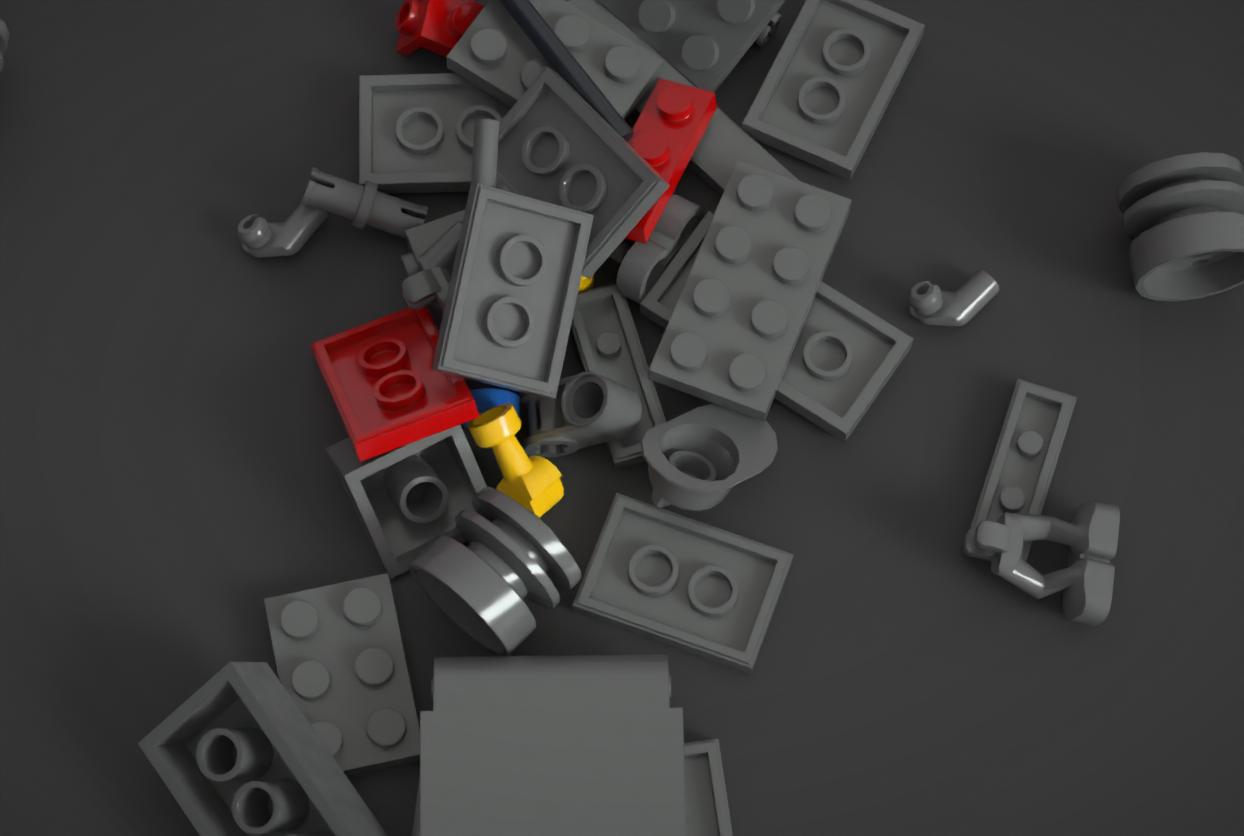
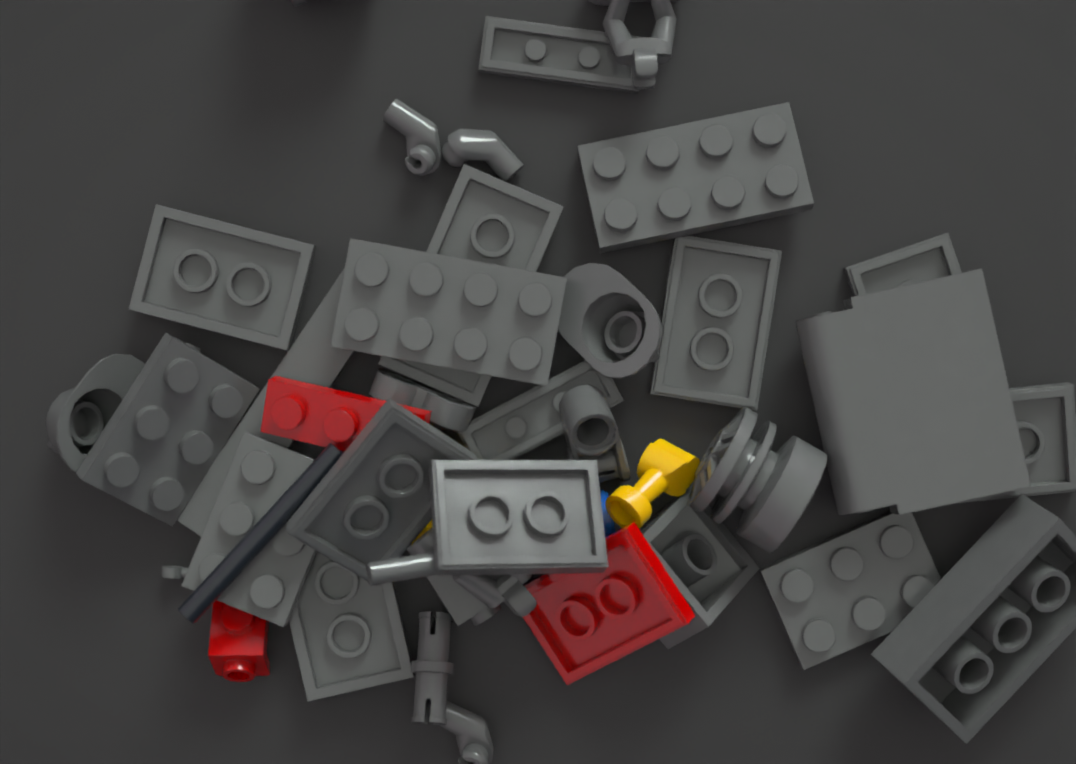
camera: 105 degrees left, 20 degrees up
none -> dark grey arm [442,128,524,182]
none -> dark grey plate [577,102,814,254]

